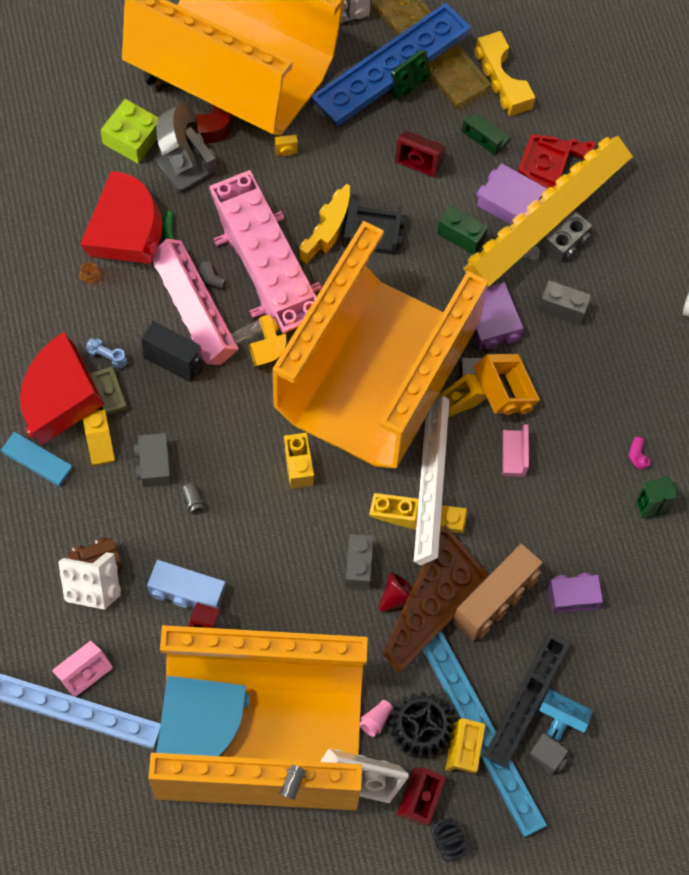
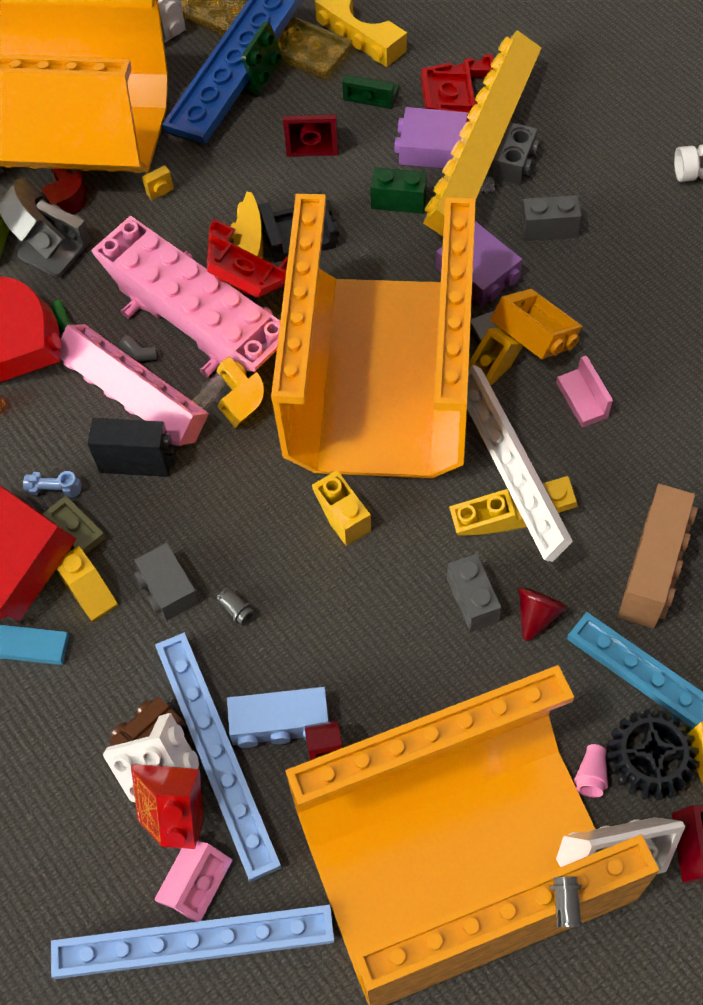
camera: 15 degrees left, 5 degrees down
dark azure brick [156,676,250,756] -> none
reddish brown wing [382,524,489,672] -> none
none -> red slope [131,764,204,849]
none -> light blue plate [155,632,282,883]
none -> red wing [207,218,288,298]

